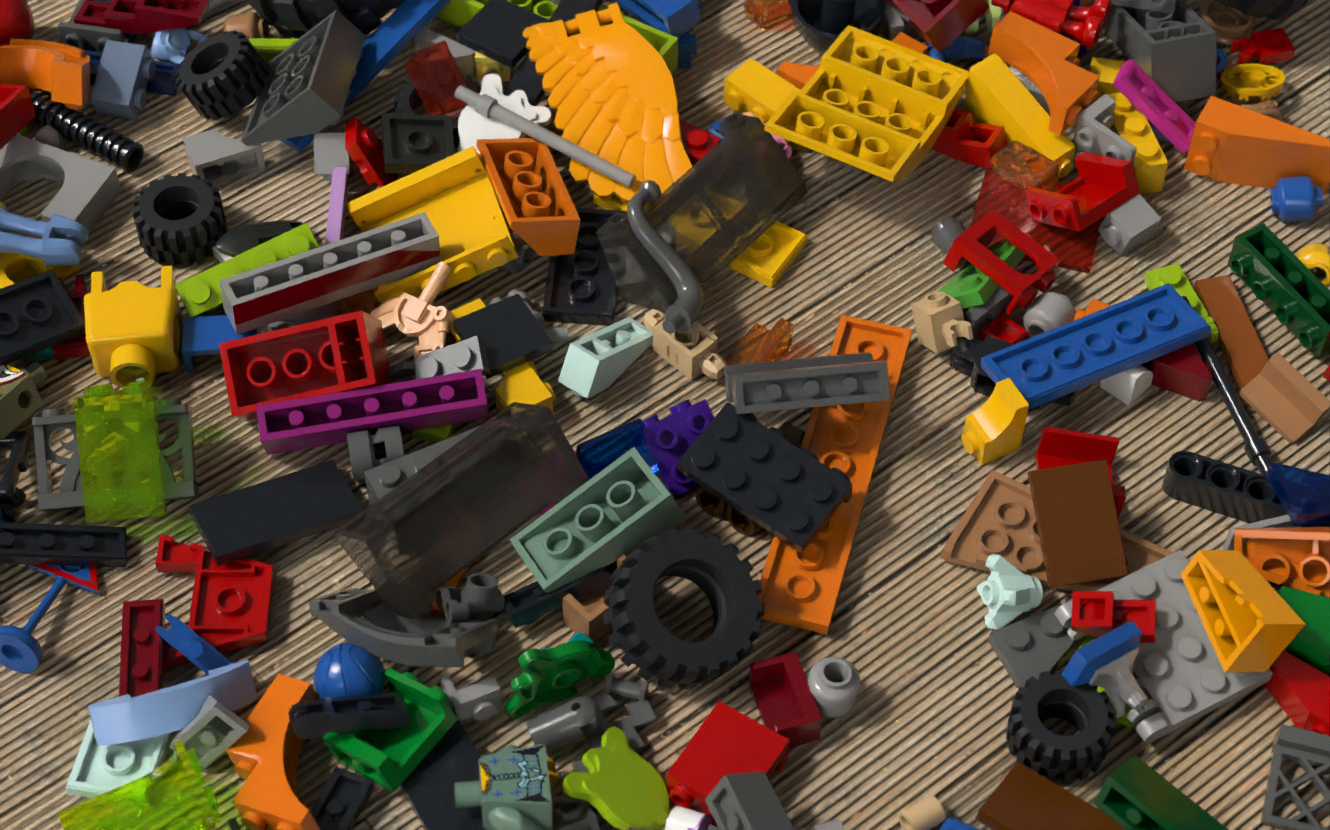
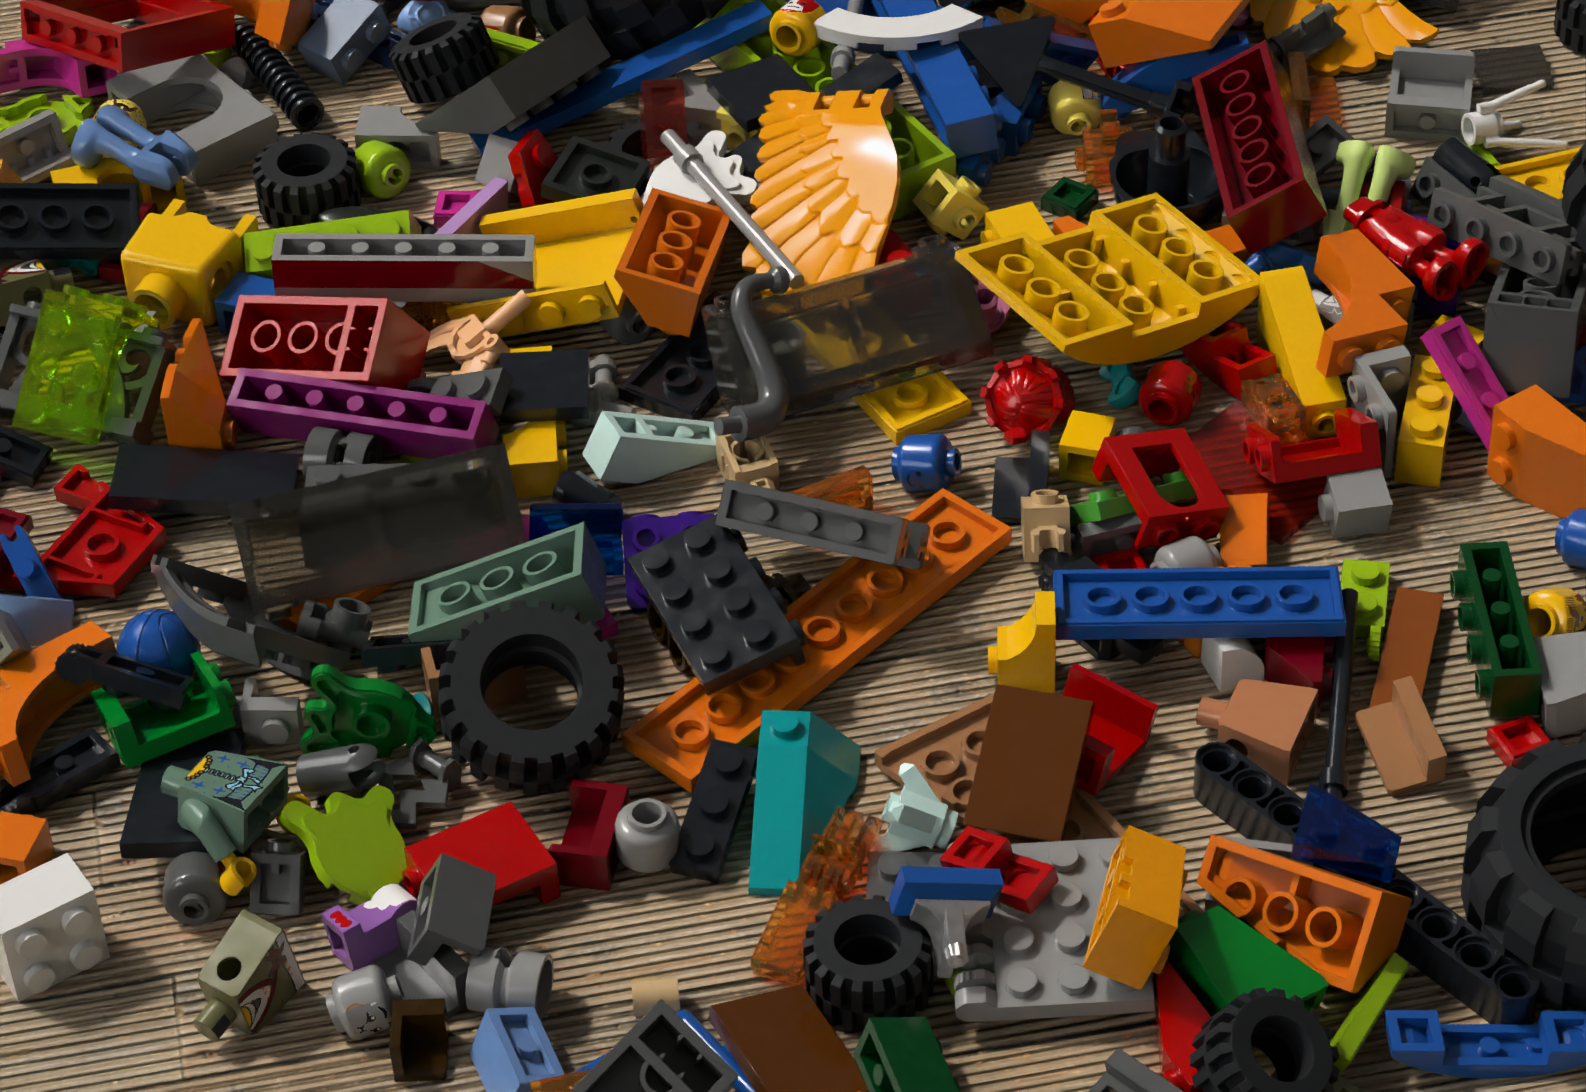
camera: 30 degrees right, 10 degrees down
none -> orange wedge [160,318,237,450]
none -> lime head [355,140,411,199]
none -> dark pink tile [433,190,479,228]
none -> black cone [552,470,623,524]
none -> black plate [669,739,758,883]
none -> teal wedge [748,710,861,896]
none -> clear orange arm [751,806,882,986]
none -> blue head [891,434,962,493]
none -> light yellow brick [912,168,990,241]
none -> red hair [979,355,1076,445]
none -> black panel [992,431,1050,525]
none -> dark green tile [1041,176,1099,221]
none -> yellow brick [1059,410,1116,486]
none -> teal piece [1099,363,1141,409]
none -> red head [1138,360,1202,426]
none -> nougat torso [1196,679,1318,786]
none -> orange slope [1220,493,1270,567]

